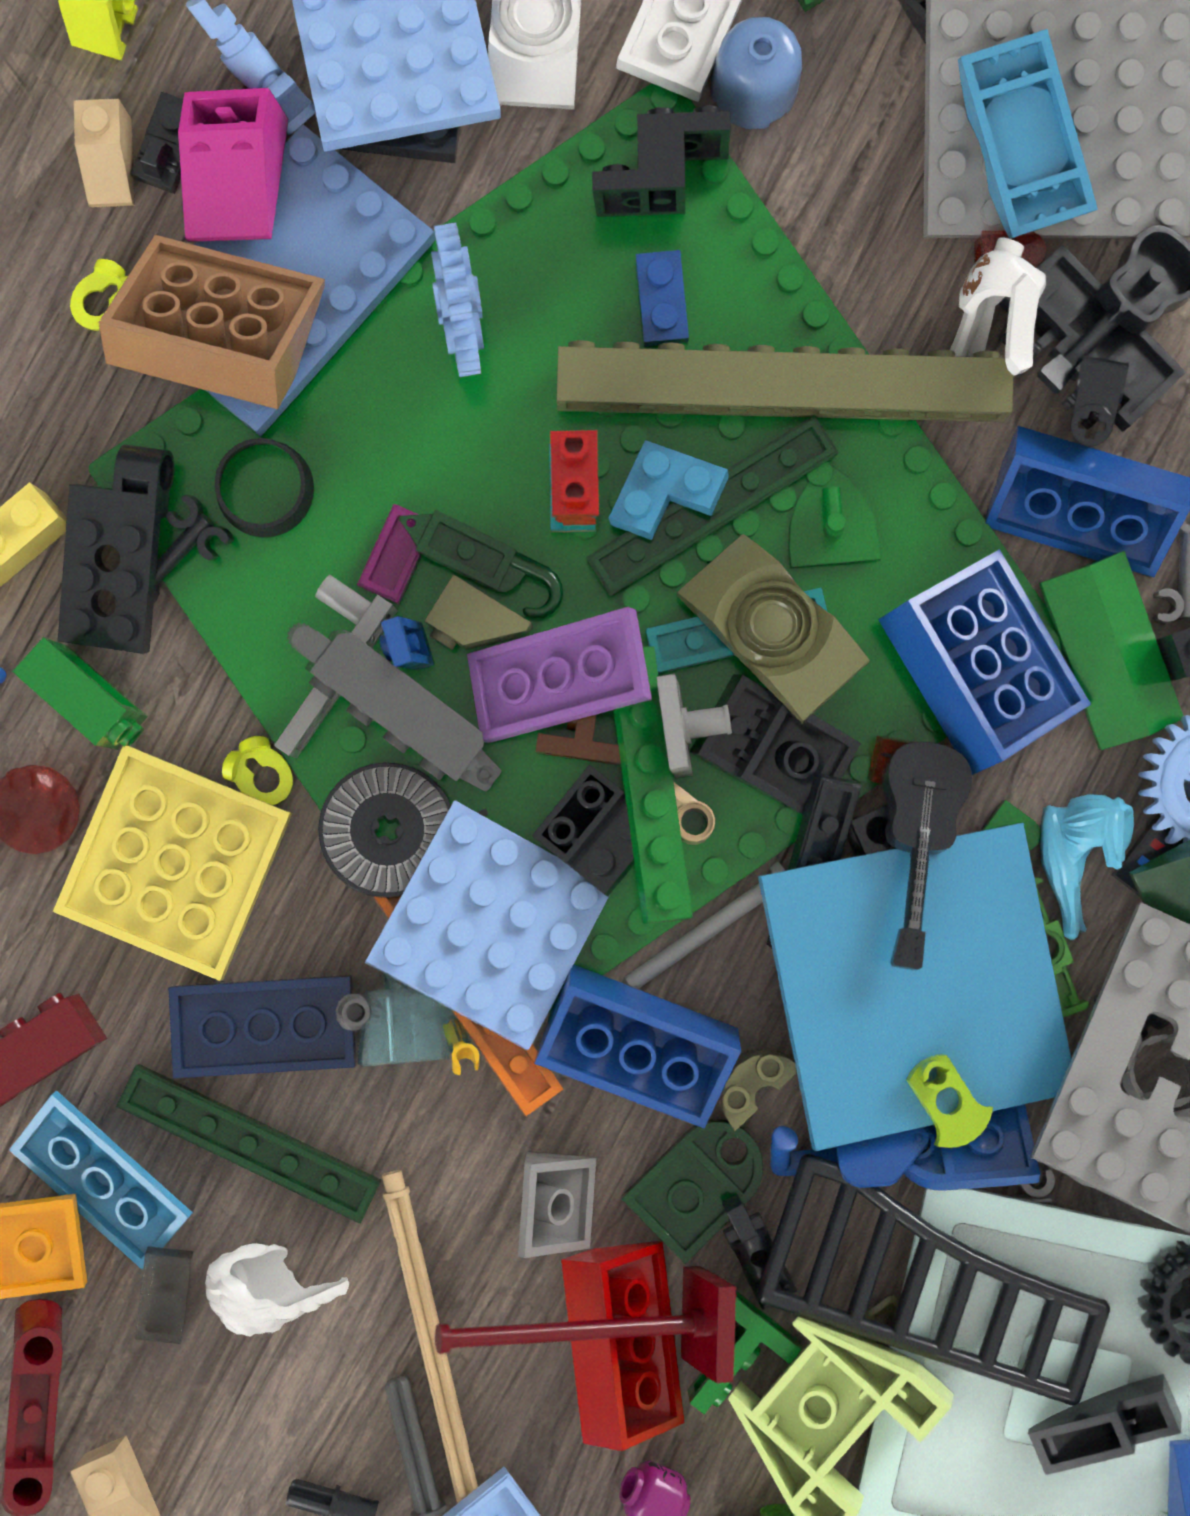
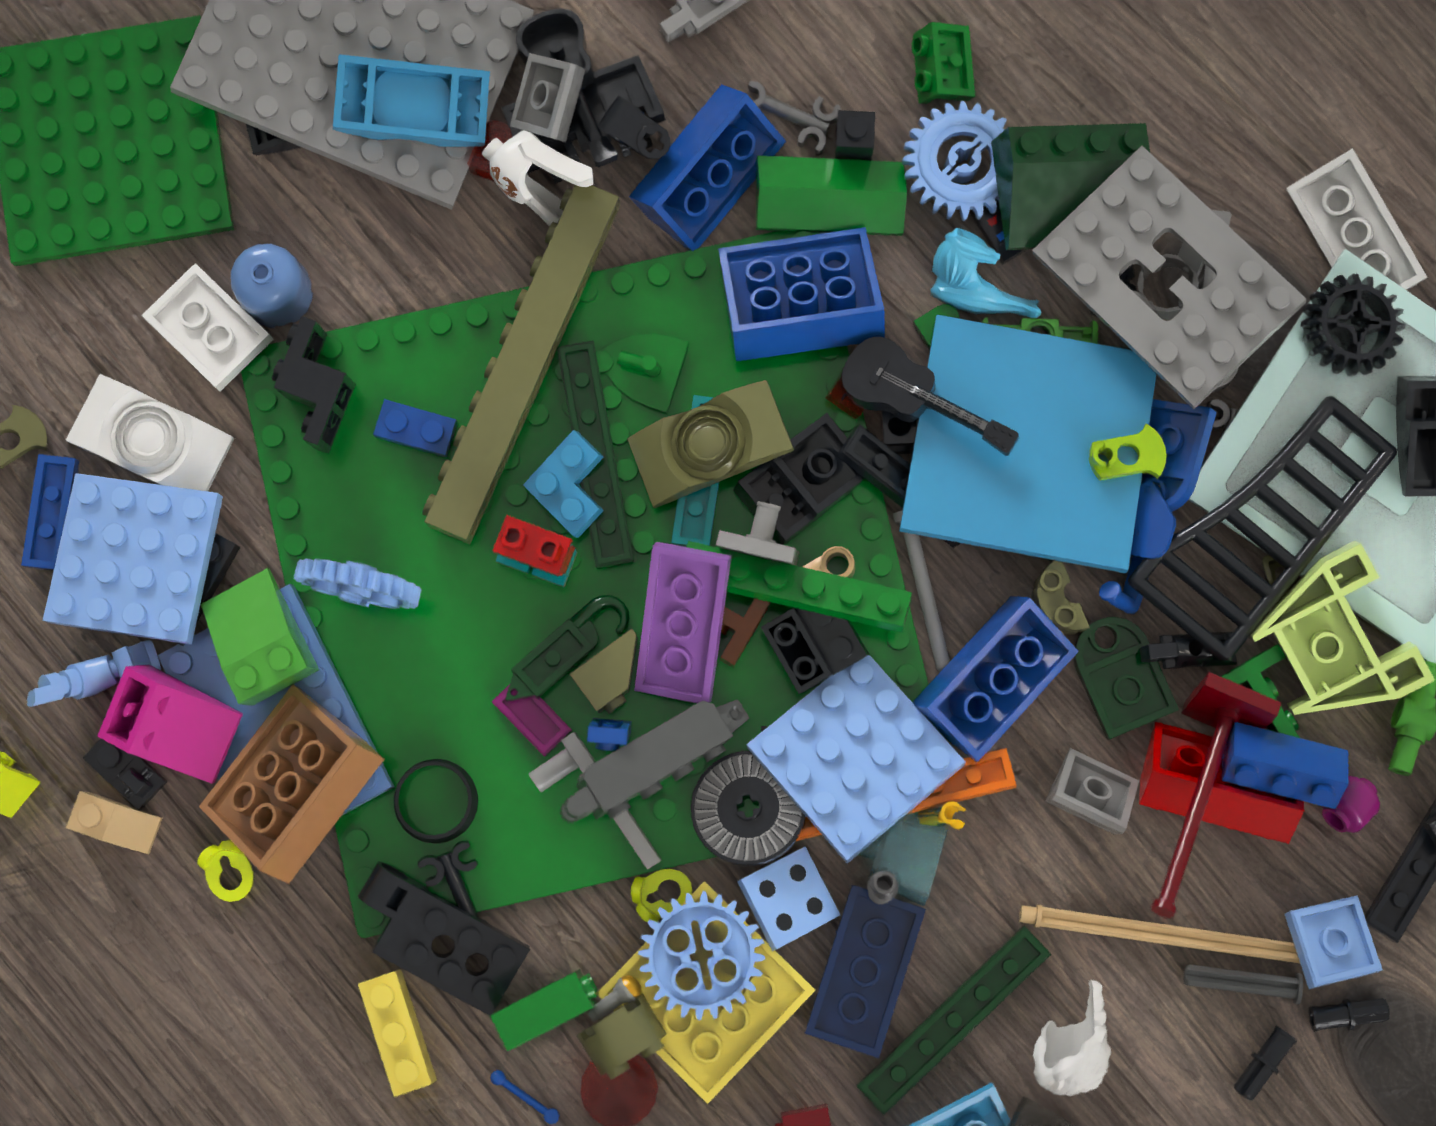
camera: 65 degrees left, 5 degrees down
none -> bright green slope [201,568,320,706]
none -> light grey slope [510,53,586,142]
none -> olive cylinder [576,994,667,1080]
none -> light grey piece [588,975,641,1022]
none -> light blue gear [638,891,765,1020]
none -> light blue tile [737,846,840,951]
none -> blue brick [1222,722,1349,809]

